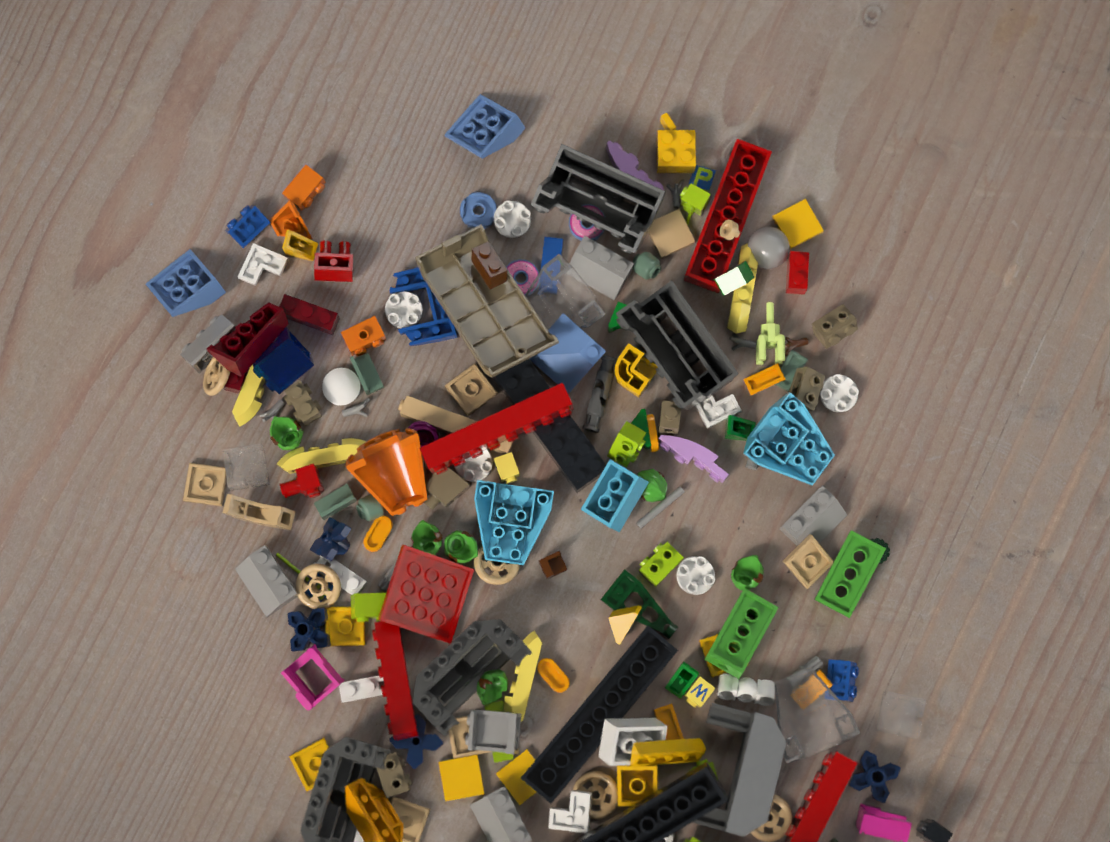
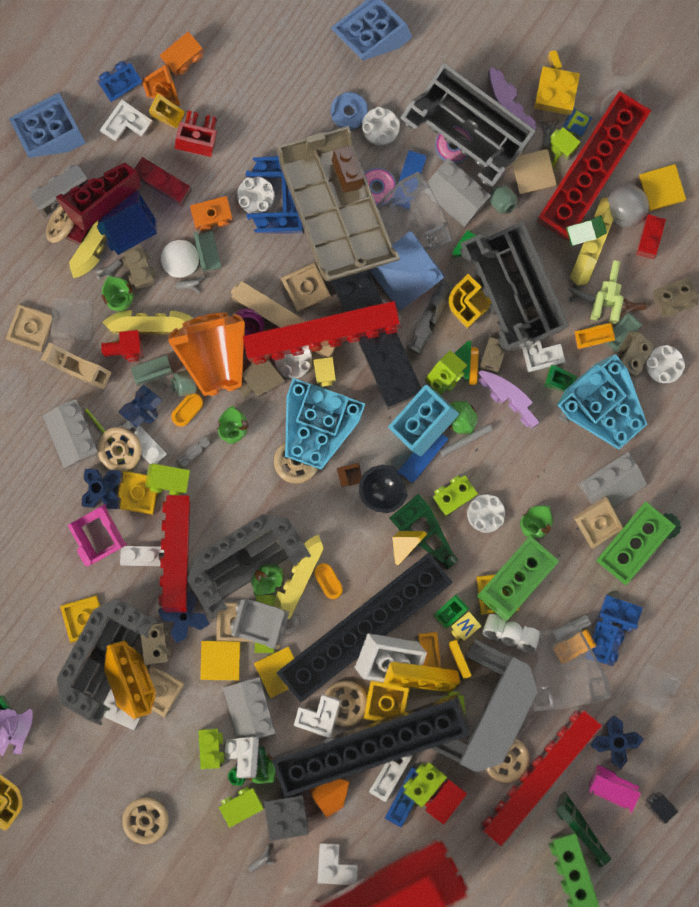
camera: 15 degrees right, 5 degrees up
red plate [378,545,475,644] -> none
bright green hair [443,530,478,563] -> none
tan tile [720,220,740,240] -> none
none -> black cylinder [359,464,408,514]
none -> blue tile [398,434,448,484]
none -> yellow tile [448,640,471,679]
none -> blue bracket [598,595,643,632]

